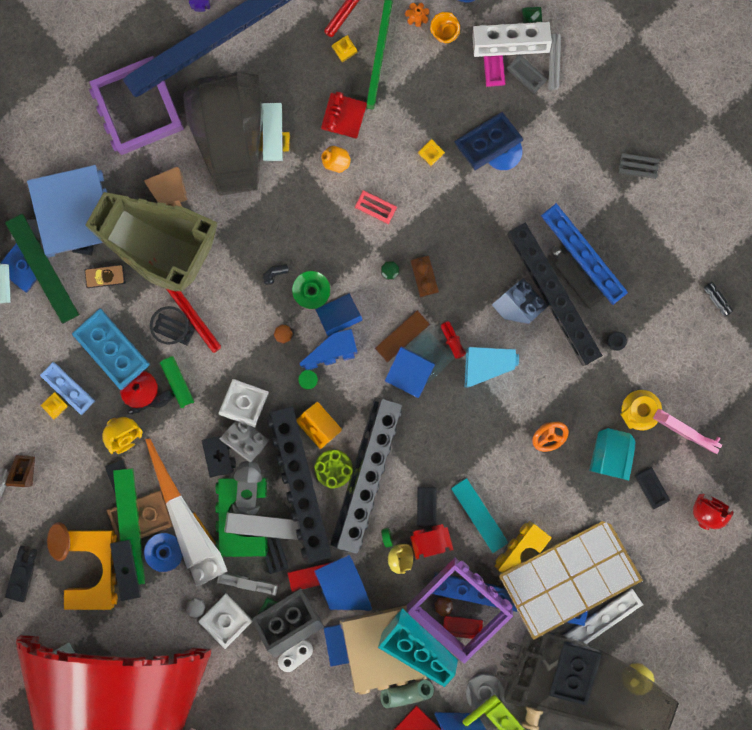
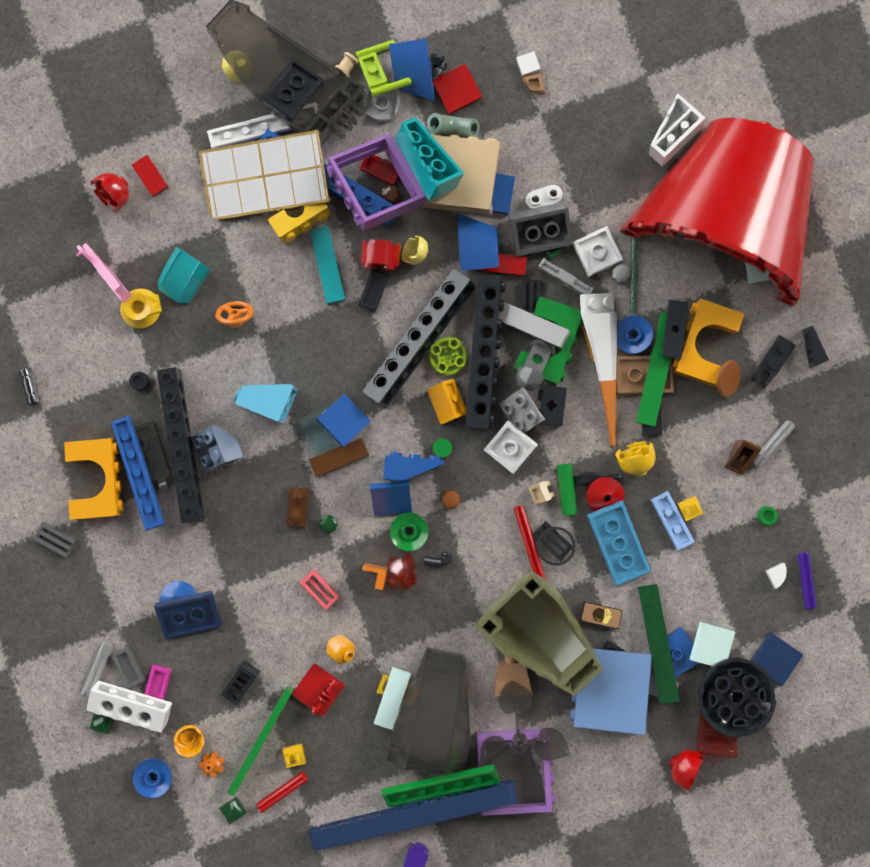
camera: 165 degrees left, 0 degrees up
green tile [381,527,394,548] -> none
yellow tile [418,139,445,166] -> none
red axle [441,321,466,359] -> none
black tile [634,467,671,510] -> none
none -> light orange arch [64,438,124,520]
none -> red tile [132,155,169,198]
none -> black slope [221,661,260,706]
none -> orange panel [362,563,388,590]
none -> green tile [382,764,500,807]
none -> clear red plate [387,552,417,589]
none -> clear smoke plant [479,681,570,768]
none -> tan tile [528,481,554,505]
none -> clear green bar [629,238,638,315]

